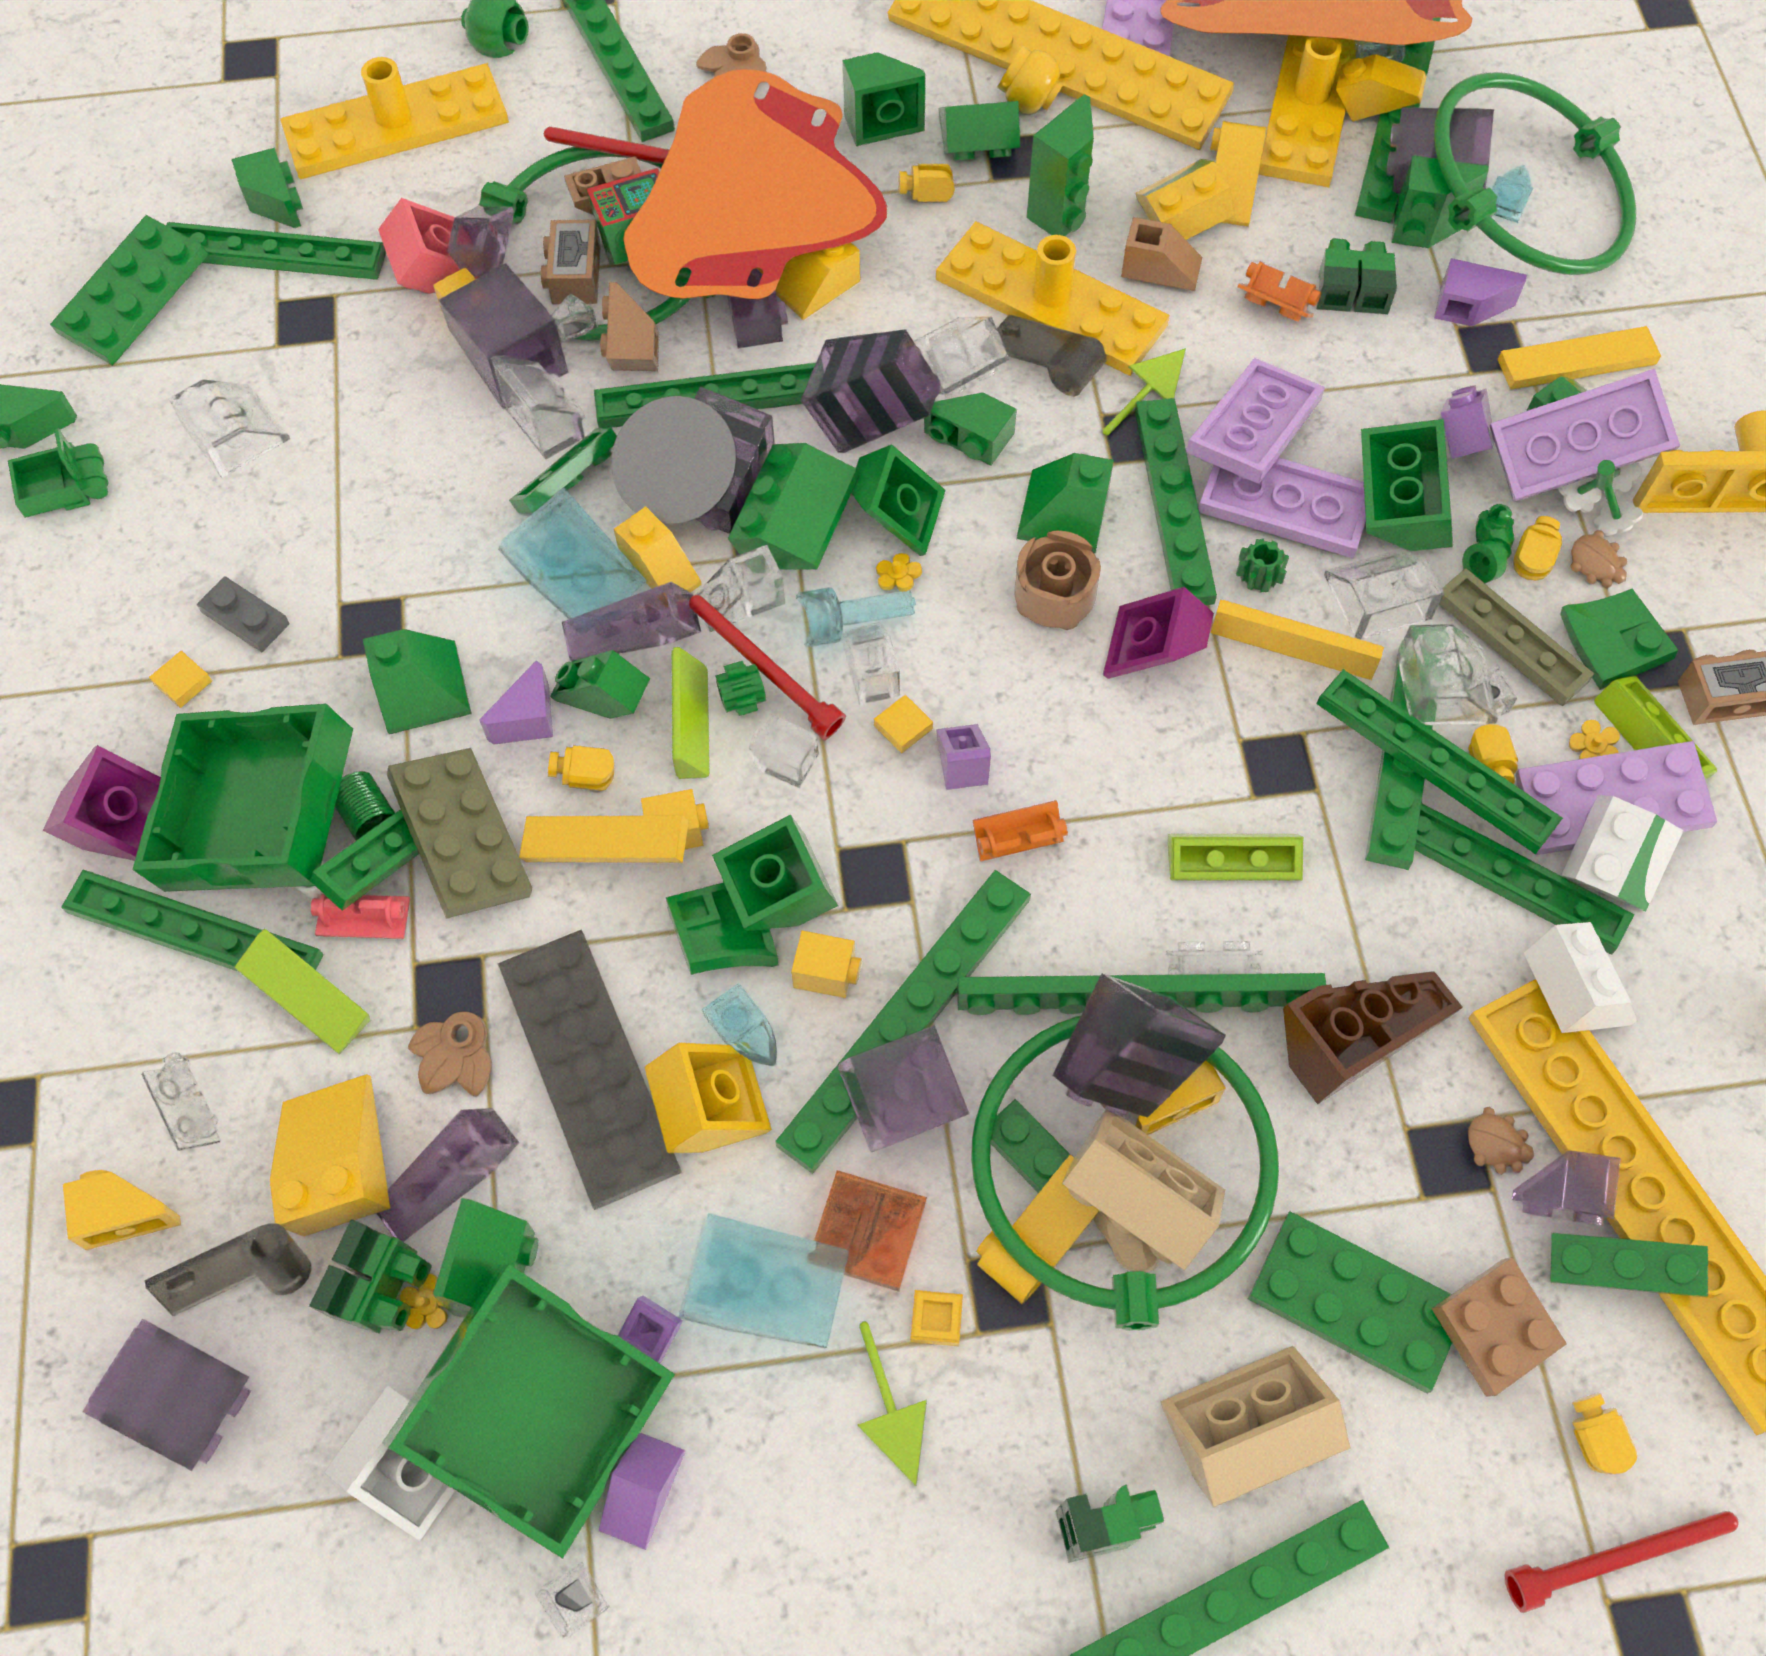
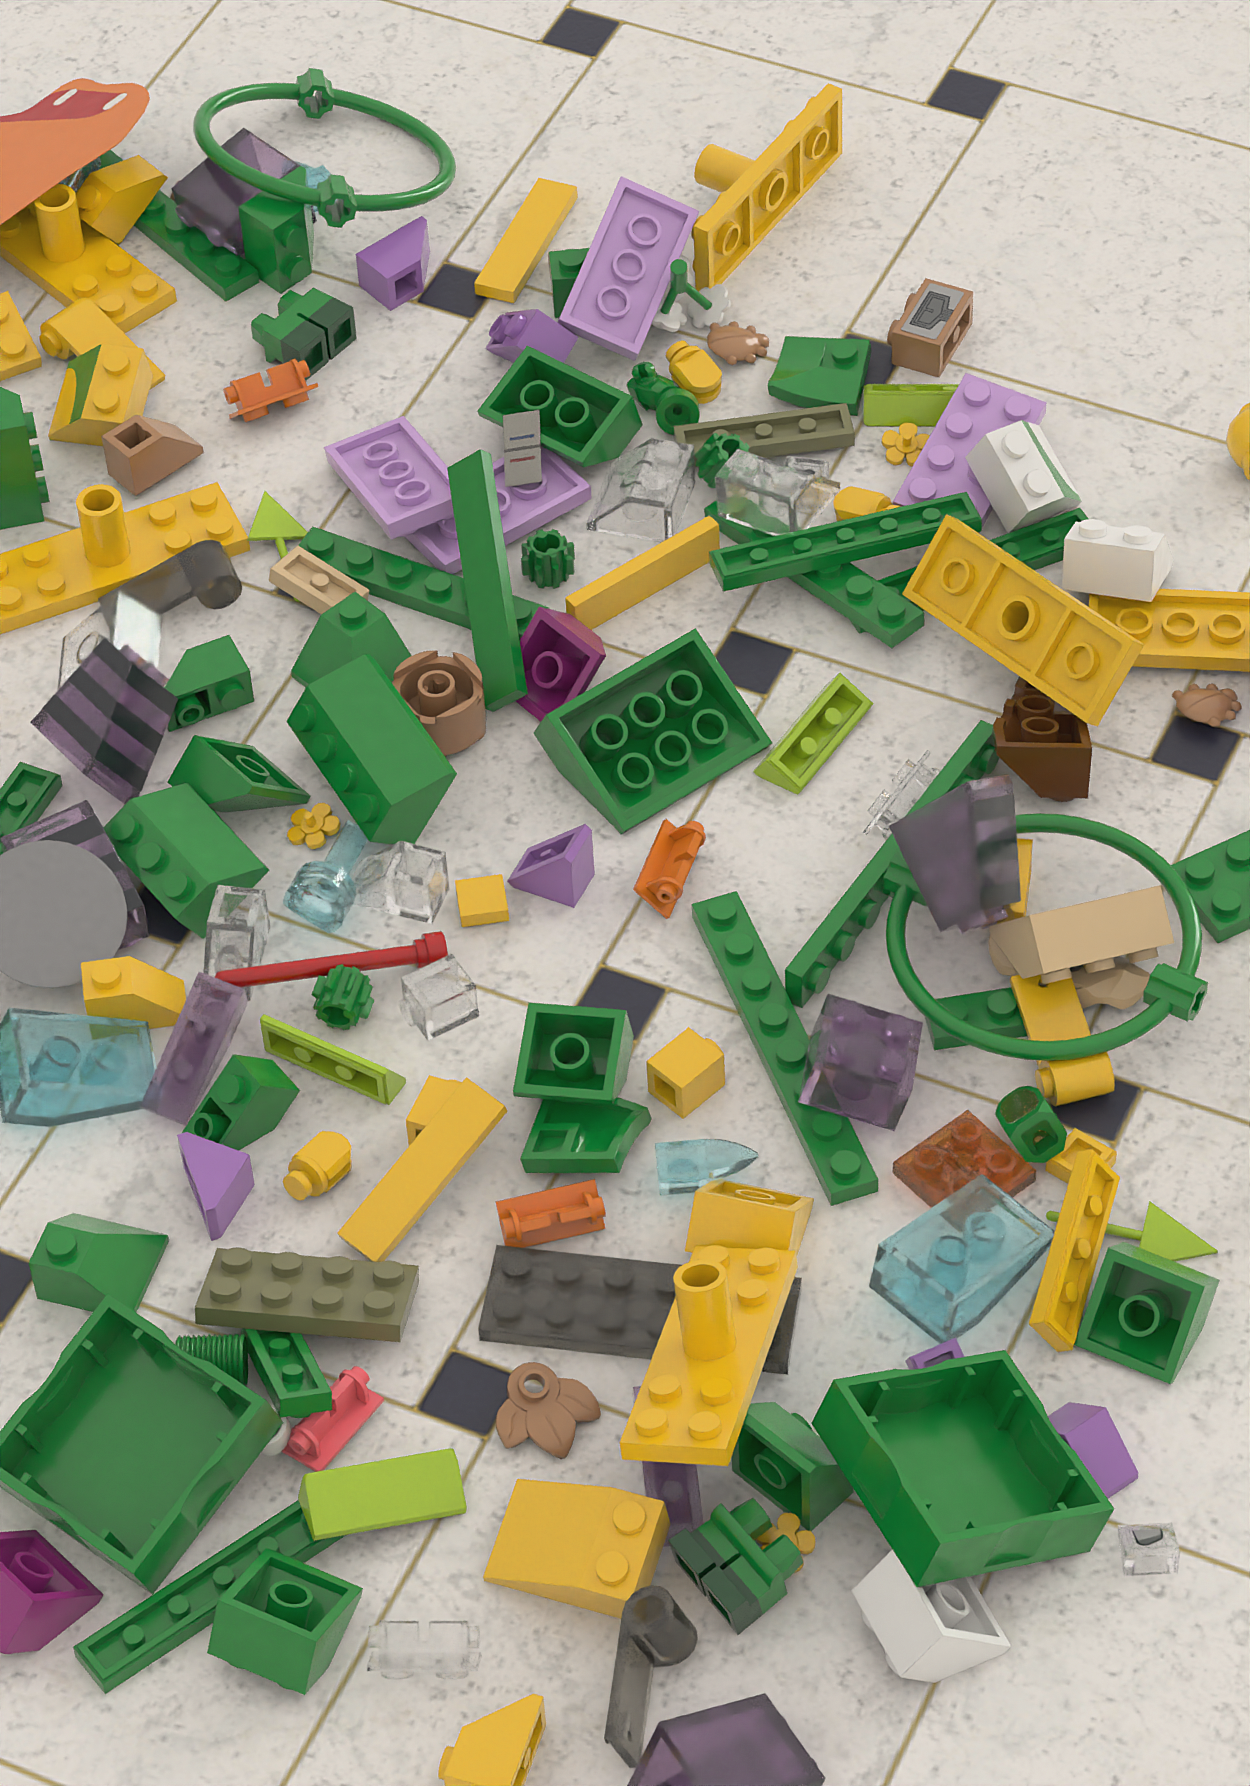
camera: 55 degrees left, 15 degrees down
none -> green slope [207,1547,363,1695]
none -> tan plate [269,545,369,614]
none -> green slope [286,654,457,846]
none -> green tile [447,449,528,712]
none -> orange hinge [495,1179,606,1252]
none -> clear smoke sticker [503,410,542,487]
none -> green slope [533,628,772,835]
none -> yellow plate [619,1245,798,1466]
none -> green gear [694,433,753,490]
none -> yellow plate [902,515,1144,727]
none -> green rock [995,1086,1067,1163]
none -> yellow tile [1029,1149,1120,1352]
none -> green slope [1074,1242,1220,1384]

